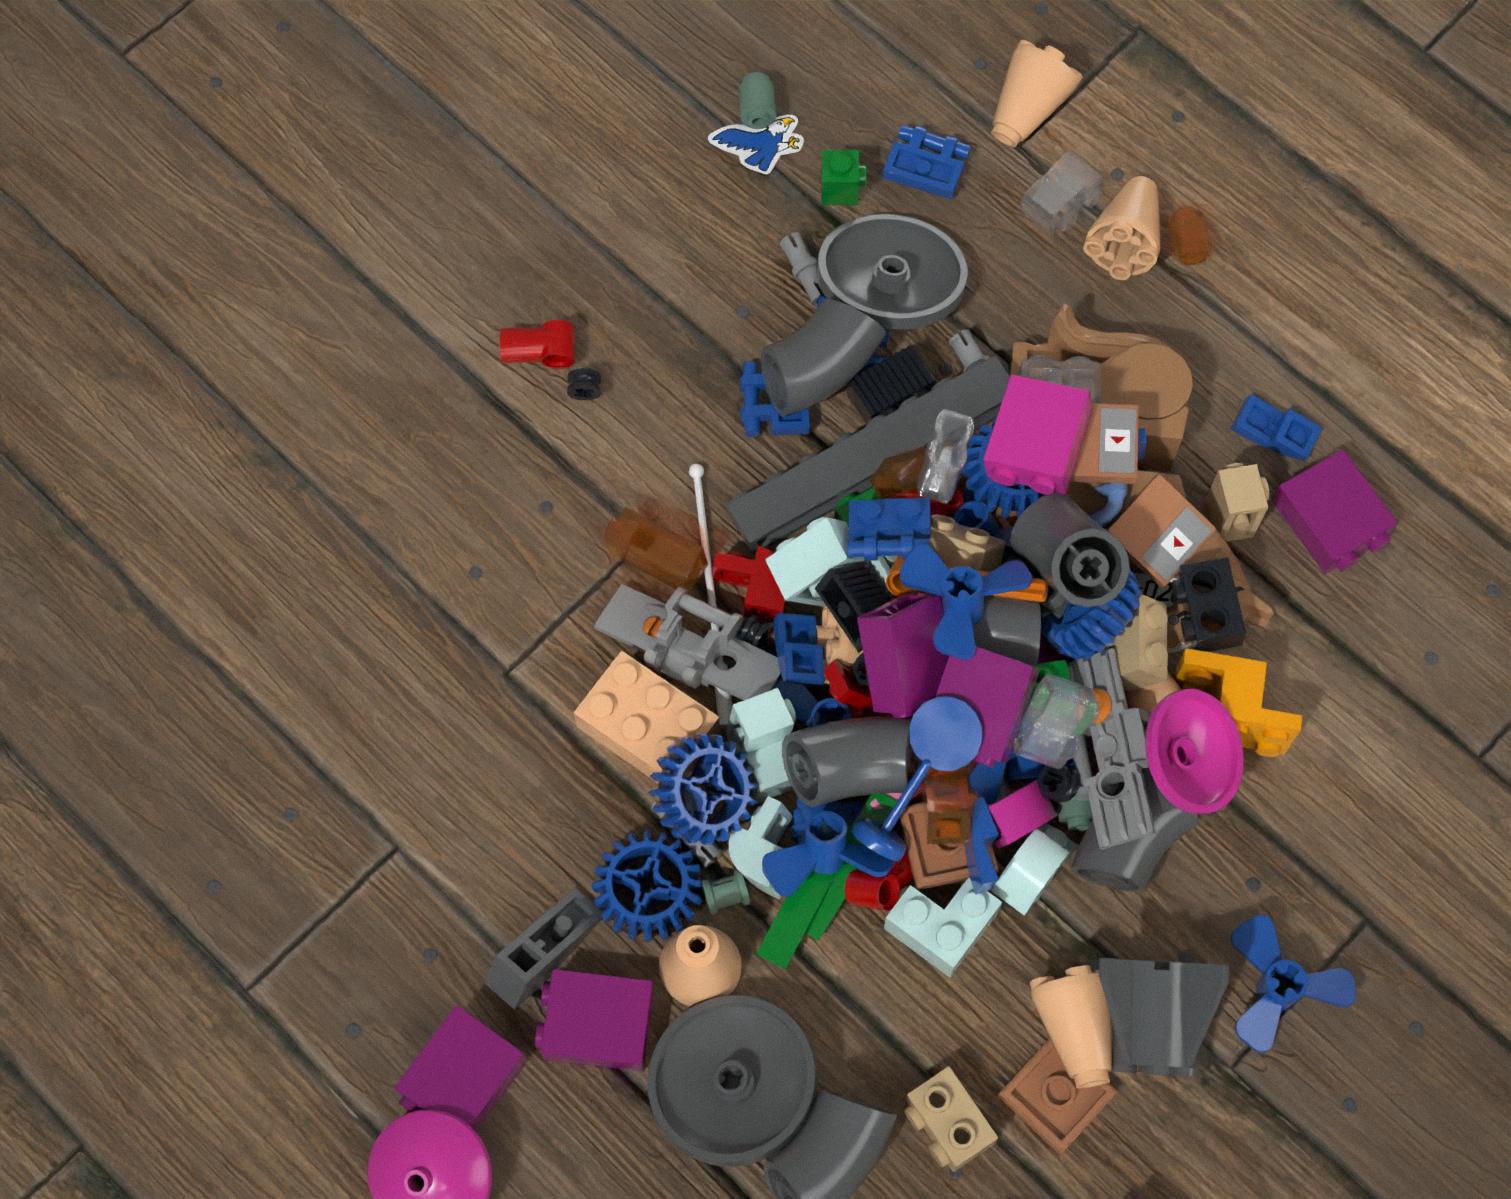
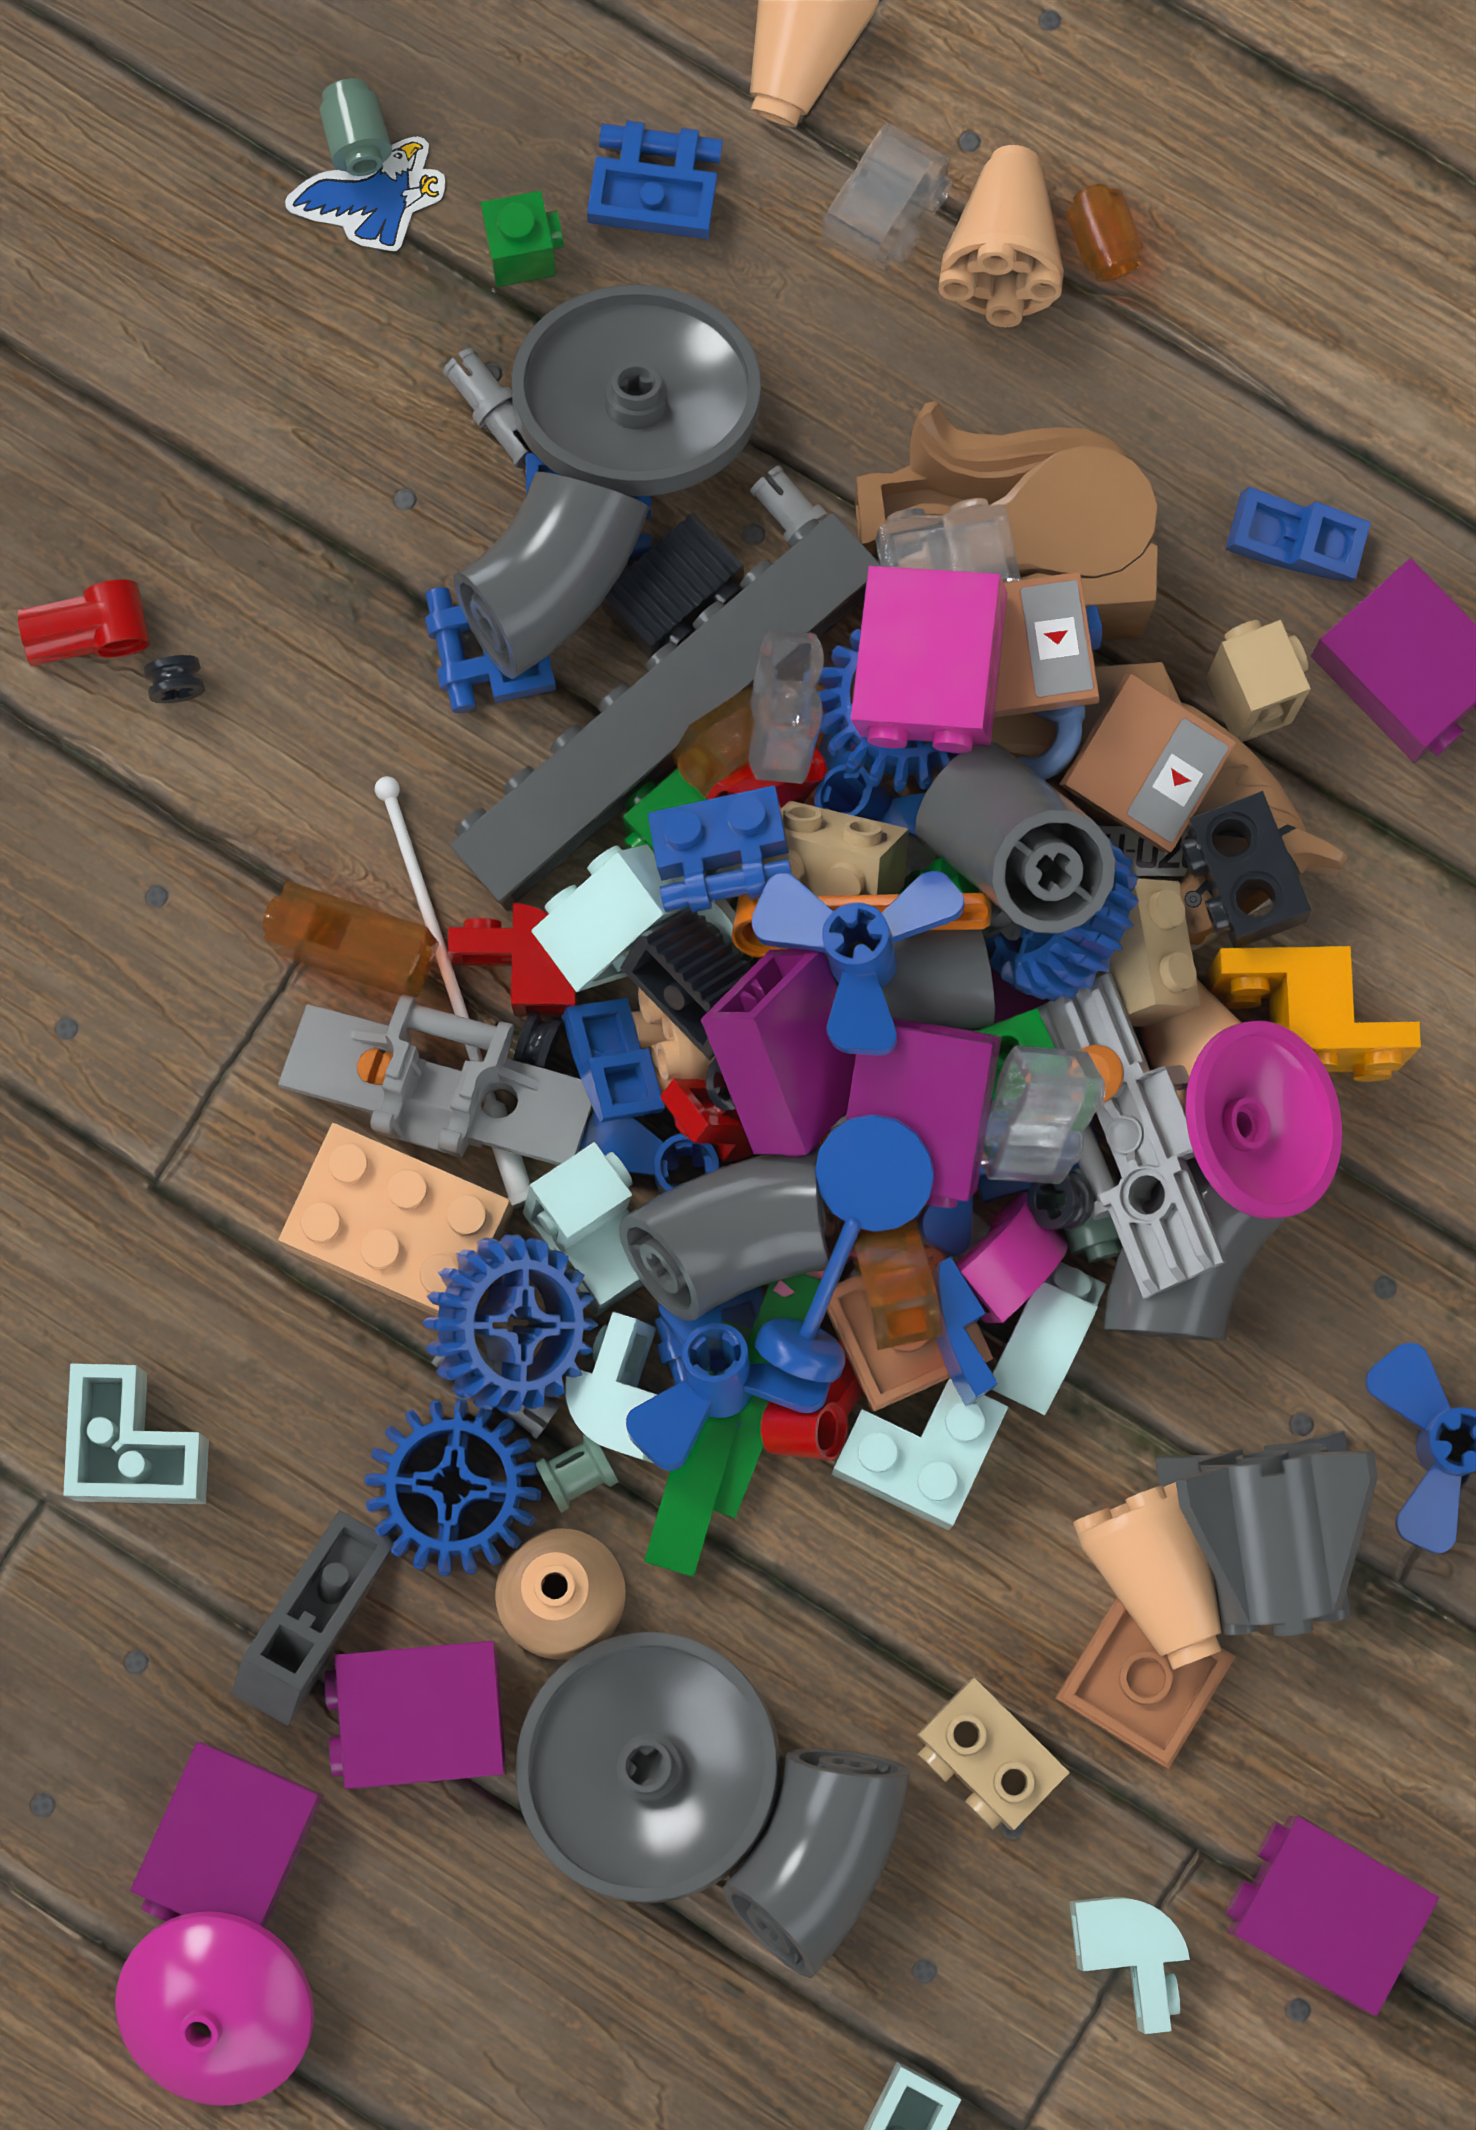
camera: 15 degrees left, 10 degrees up
none -> light aqua brick [63,1364,209,1504]

